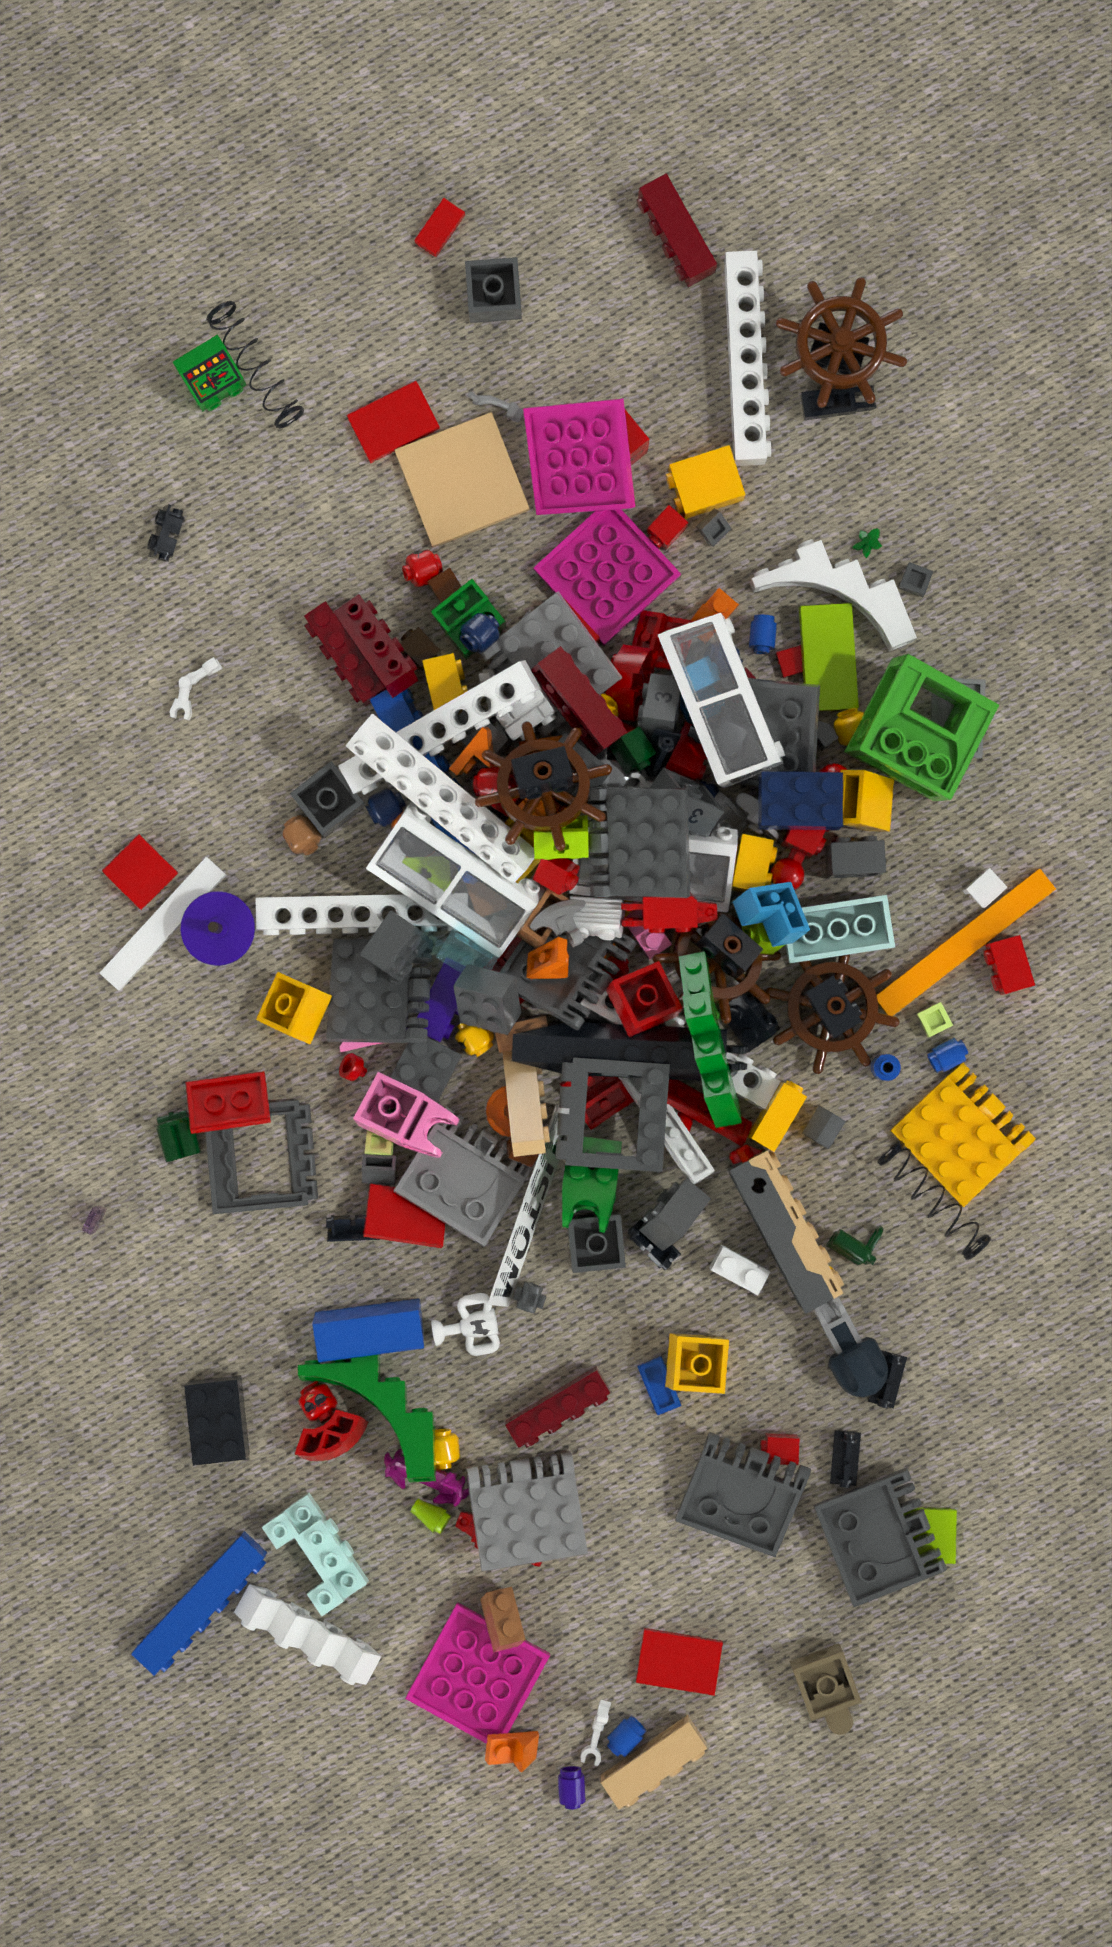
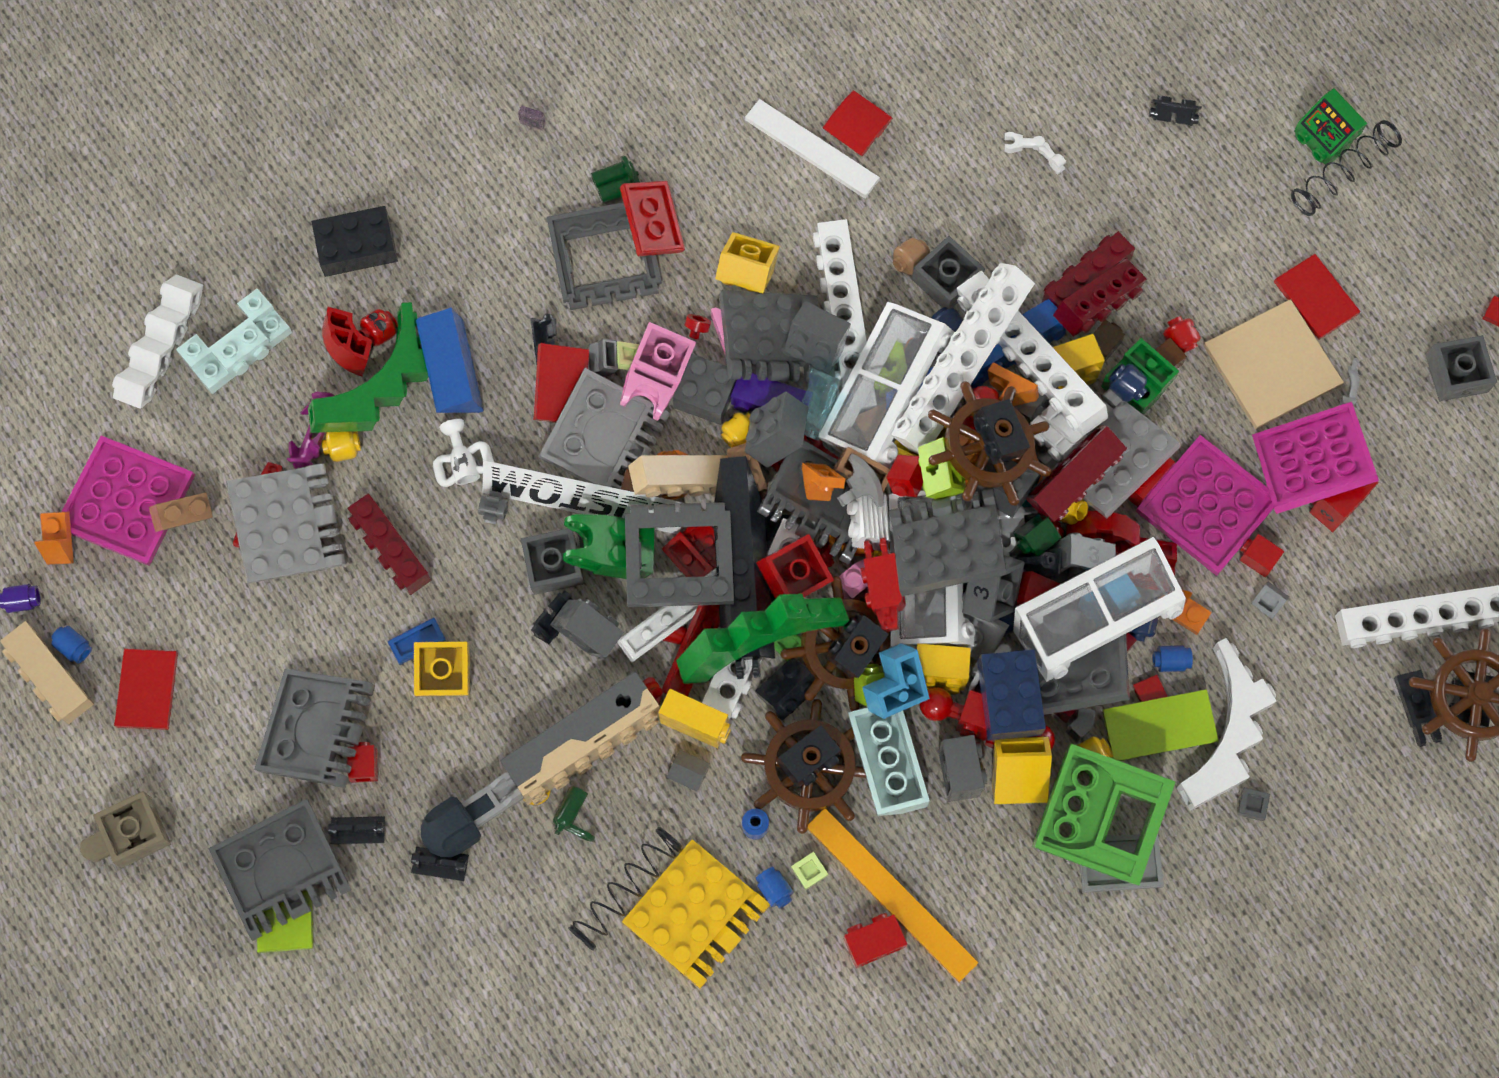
camera: 80 degrees right, 15 degrees down
blue brick [131,1531,267,1676] -> none
dark purple piece [181,891,255,966] -> none
lime cone [410,1498,451,1534] -> none
white piece [581,1700,611,1766] -> none
yellow brick [665,445,746,519] -> none
white brick [709,1244,770,1295] -> none
green plant [852,528,882,558] -> none
white panel [962,868,1008,908] -> none

